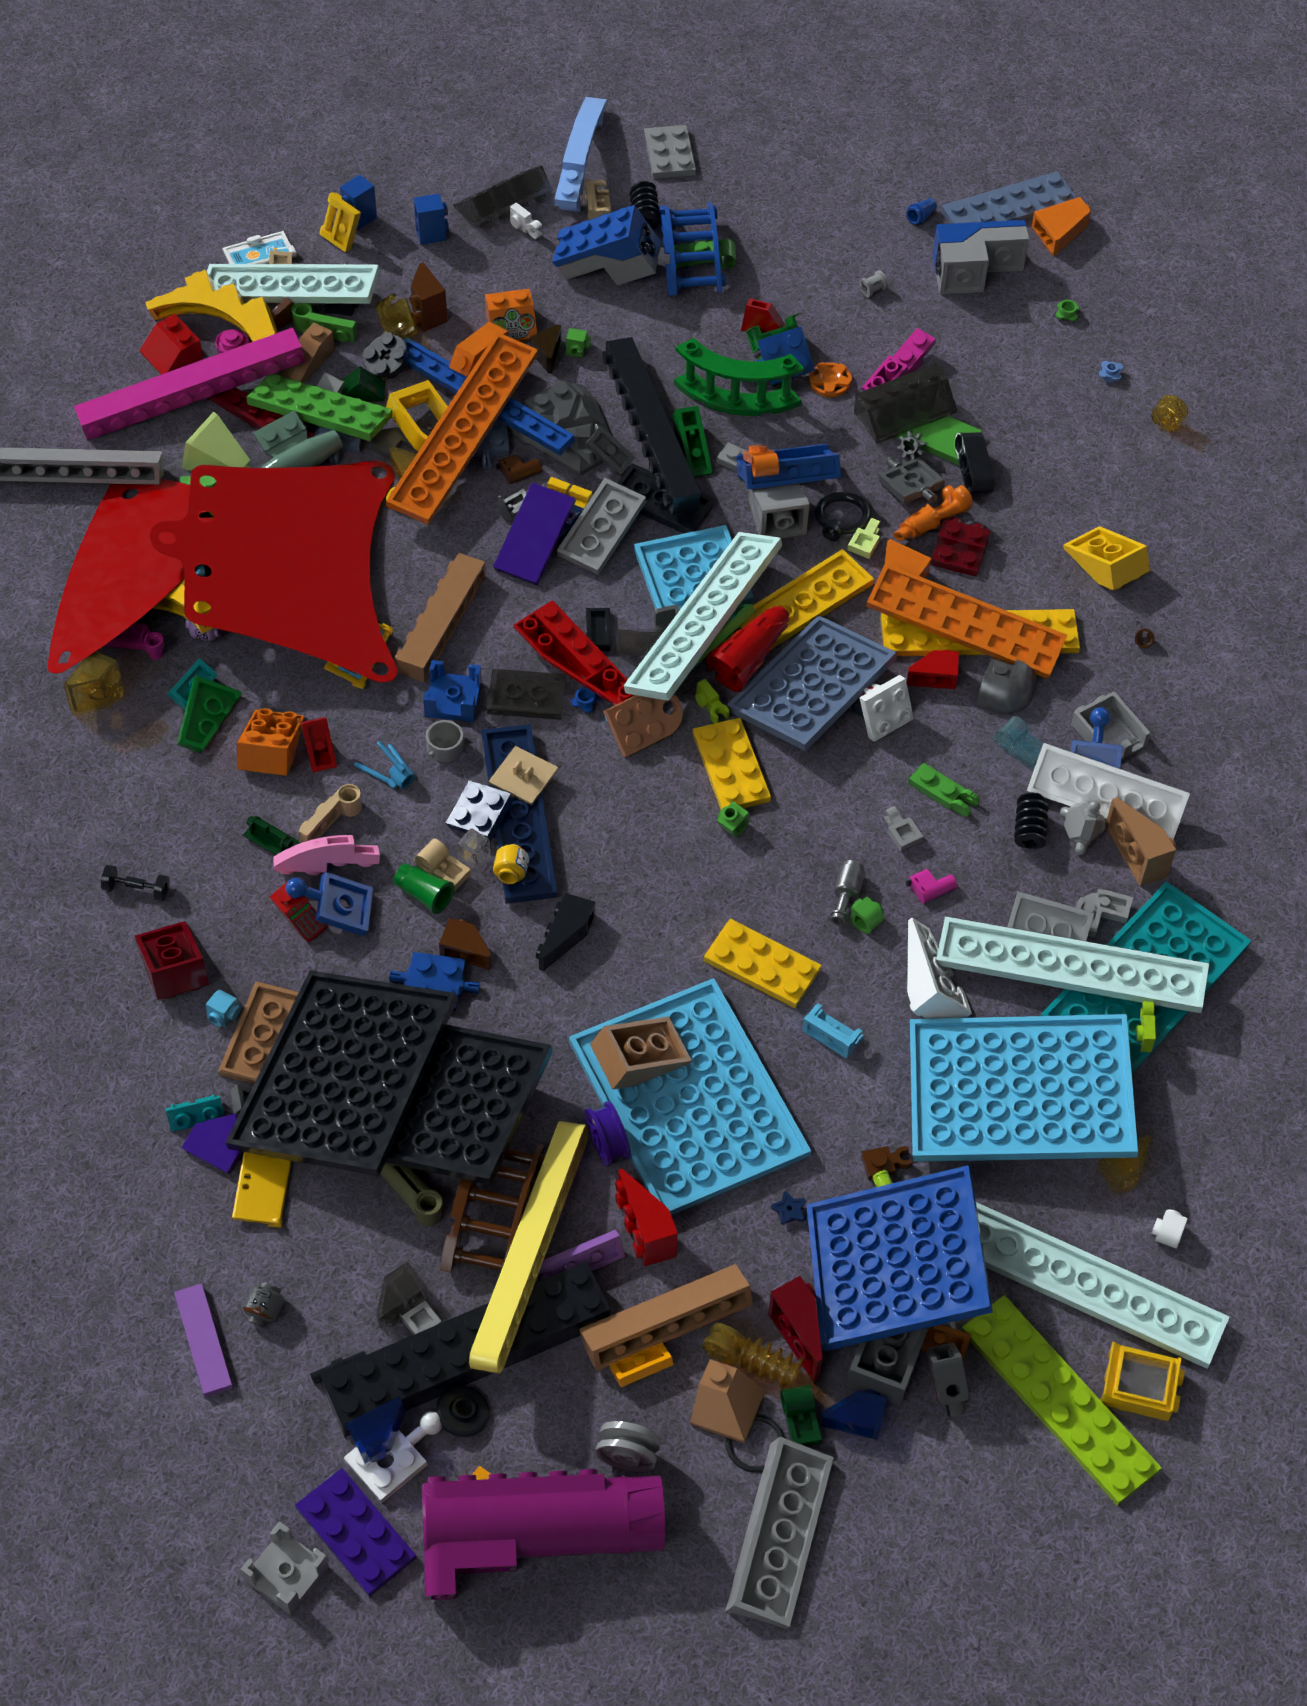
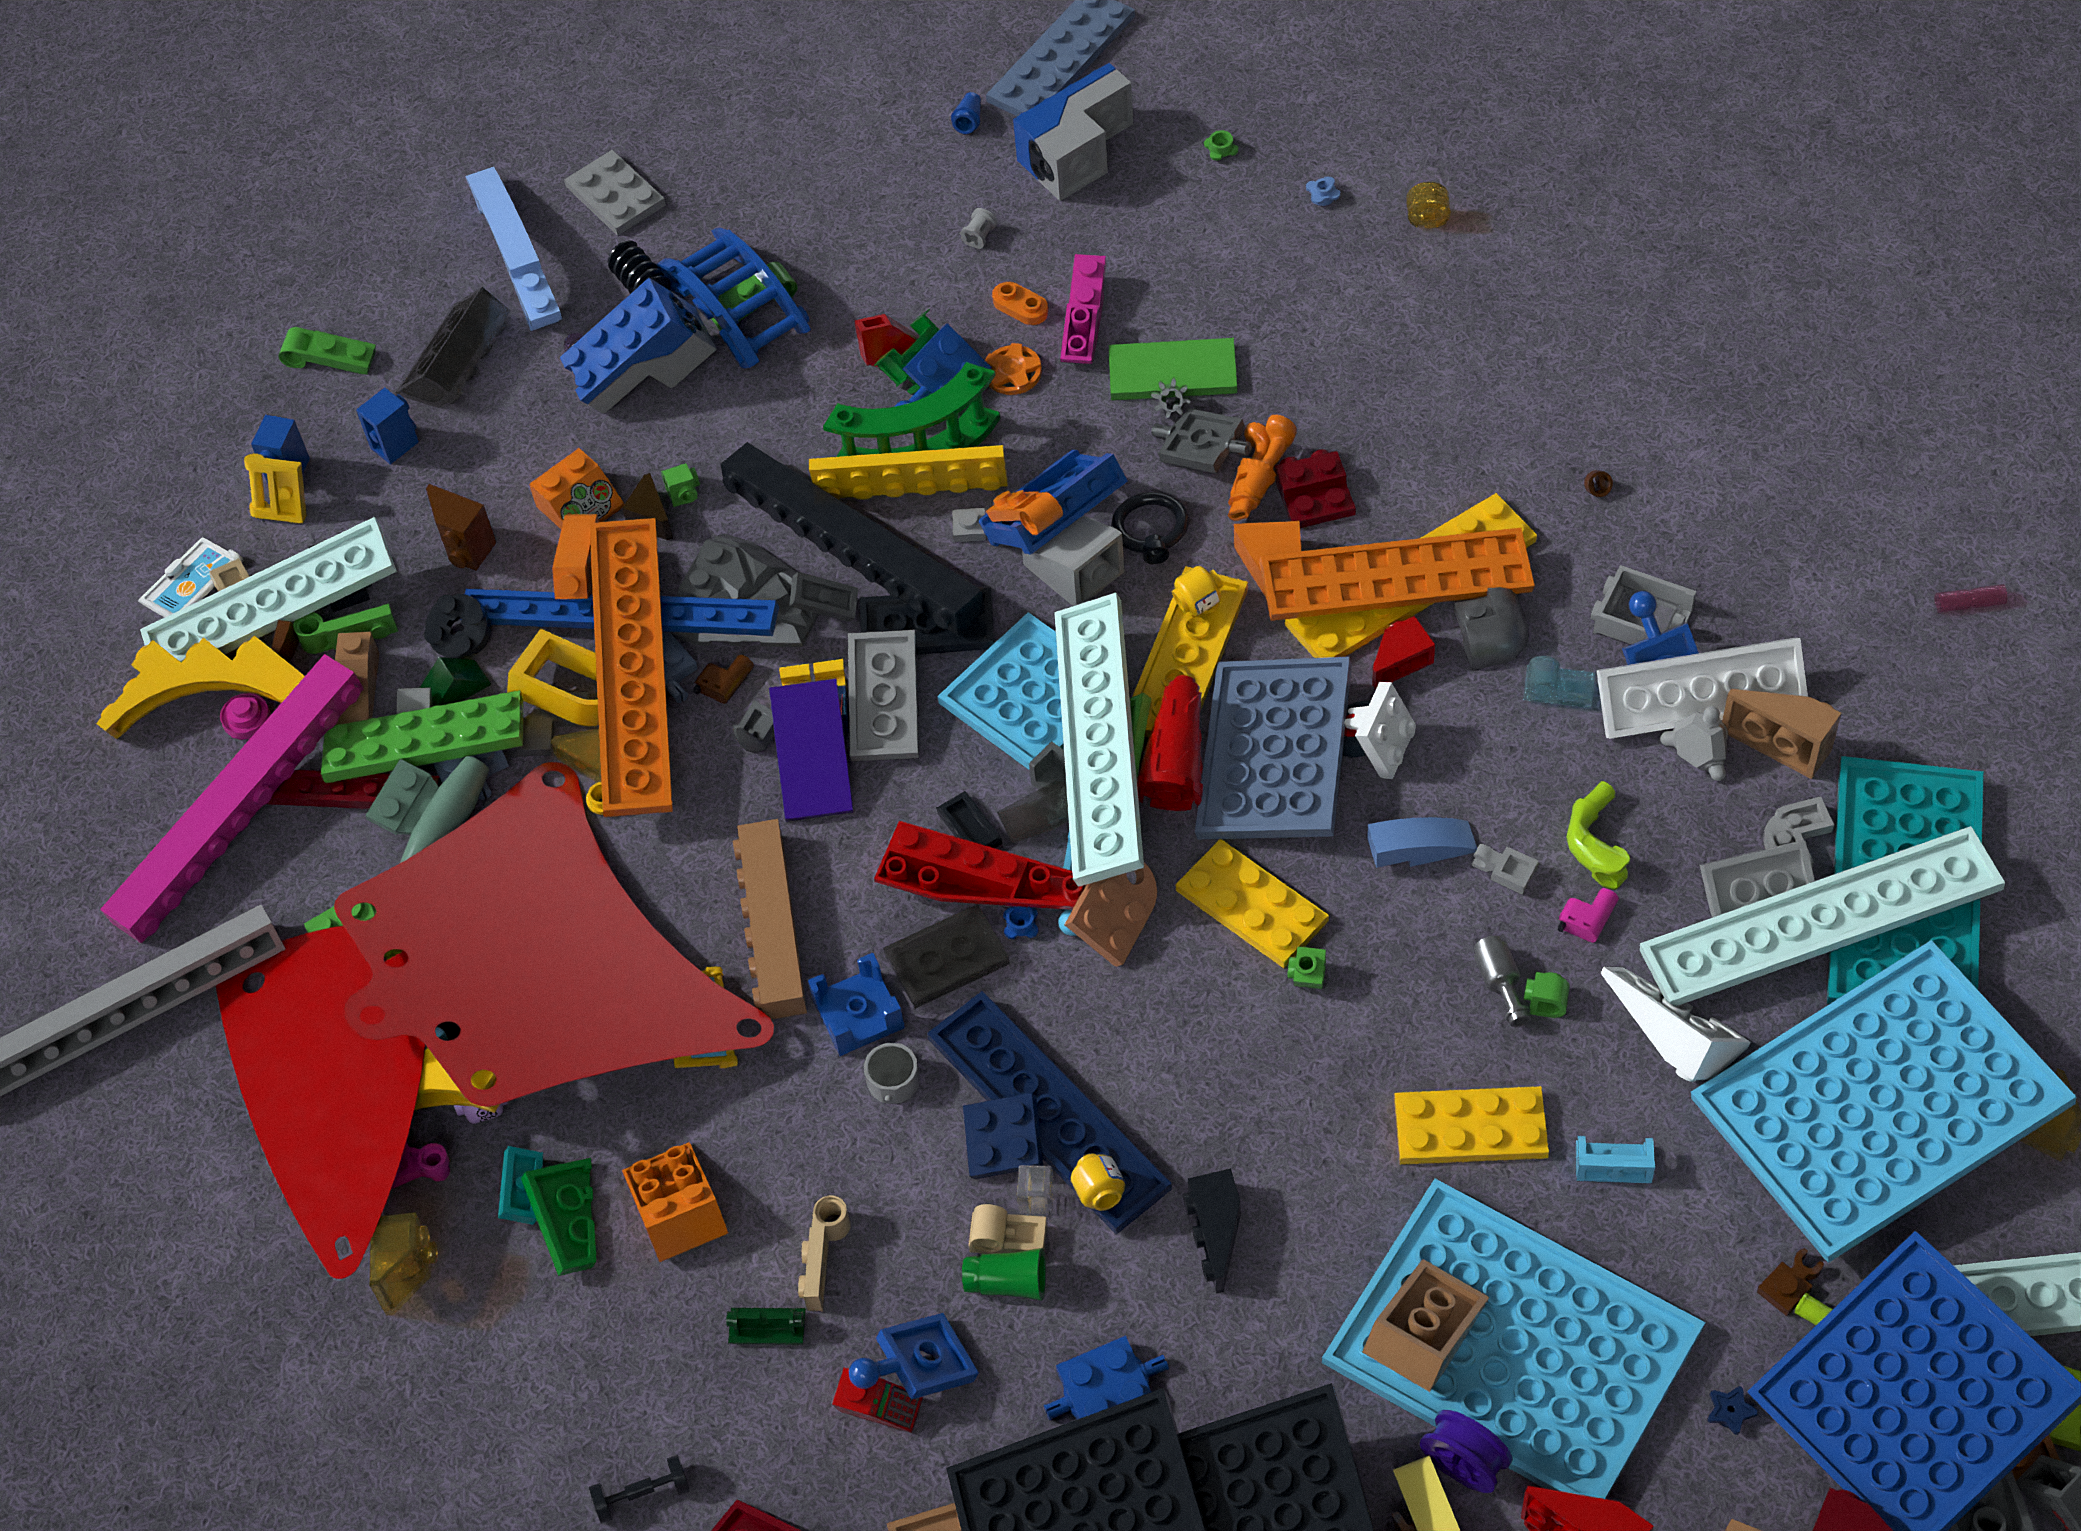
camera: 25 degrees left, 0 degrees up
red slope [140,314,203,375] -> none
yellowish green slope [182,412,251,471] -> none
bright pink slope [273,835,380,875] -> none
red slope [301,717,337,772] -> none
dark azure plant [354,741,416,789] -> none
clear yellow hinge [375,293,418,341] -> none
reddish brown slope [439,918,492,970] -> none
tan piece [488,746,558,805] -> none
white plate [510,203,542,239] -> none
tan hinge [585,179,612,220] -> none
green slope [672,405,713,477] -> none
lime plate [695,679,729,724] -> none
yellowish green plate [848,518,880,559] -> none
clear smoke slope [854,363,957,444] -> none
bright green hinge [908,763,980,817] -> none
black beam [955,432,995,494] -> none
black piece [1014,792,1049,849] -> none
orange slope [1032,197,1091,256] -> none
yellow slope [1063,526,1150,590] -> none
lime plate [1136,1001,1156,1053] -> none
none -> bright green plate [278,327,376,375]
none -> yellow plate [809,445,1008,500]
none -> orange plate [992,282,1048,325]
none -> yellow head [1171,566,1223,615]
none -> medium blue slope [1367,817,1477,868]
none -> lime piece [1566,781,1630,890]

